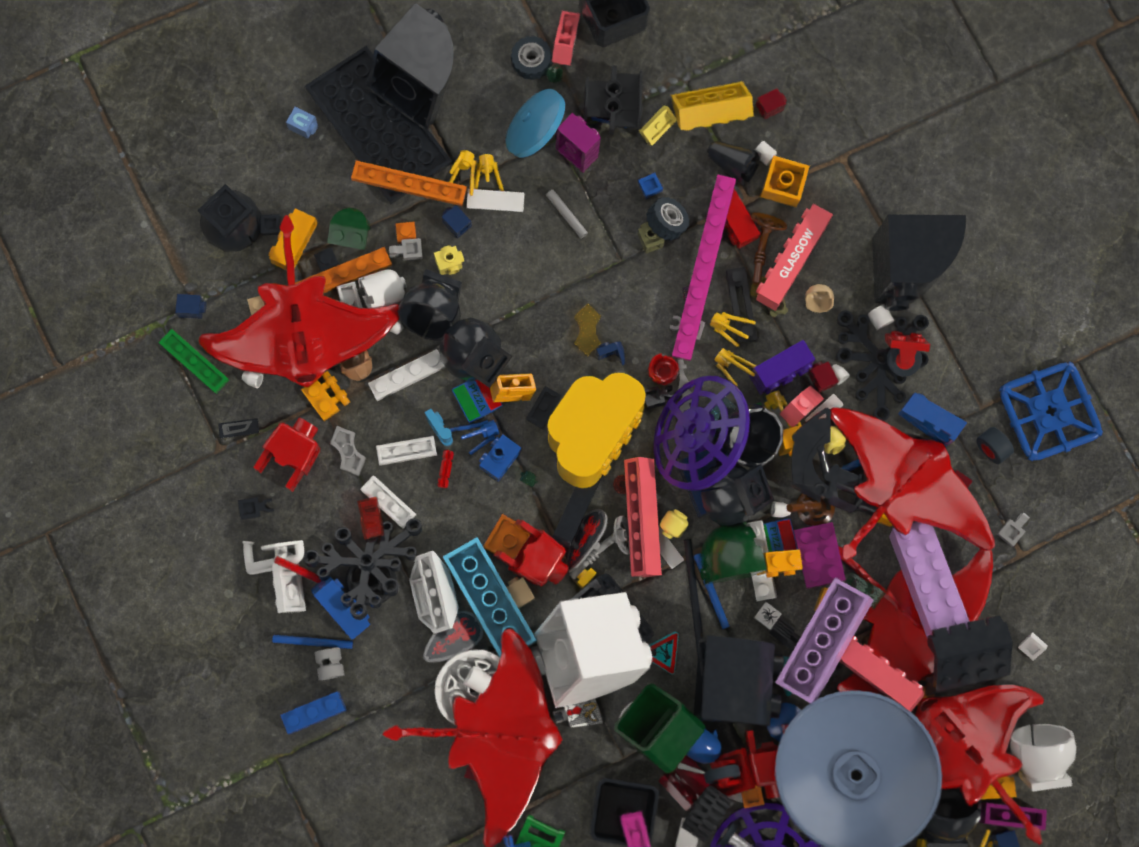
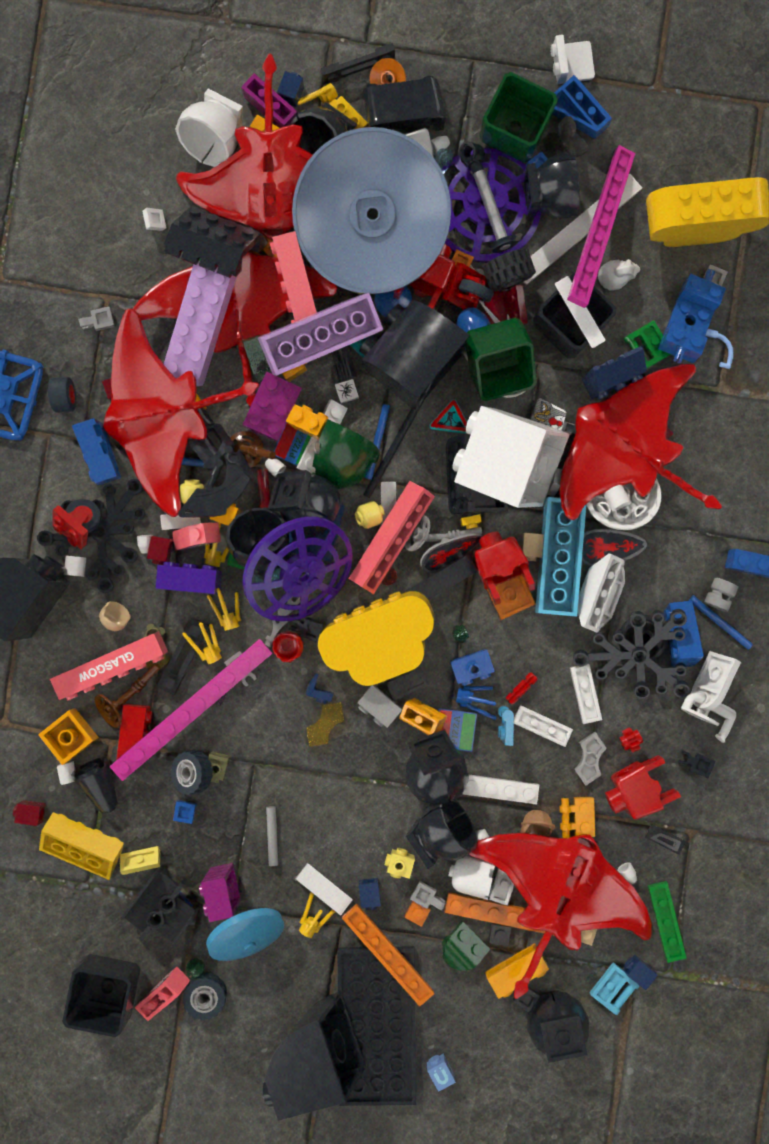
camera: 140 degrees left, 10 degrees up
red bar [274,556,321,583] -> none
clear red slope [357,496,384,539] -> none
yellow plant [449,150,477,196] -> none
none -> dark red pin [256,469,271,508]
none -> light grey brick [358,685,402,728]
none -> white sticker [555,276,605,348]
none -> dark blue wedge [582,346,647,400]
none -> medium azure plate [589,962,640,1015]
none -> red gear [619,727,643,752]

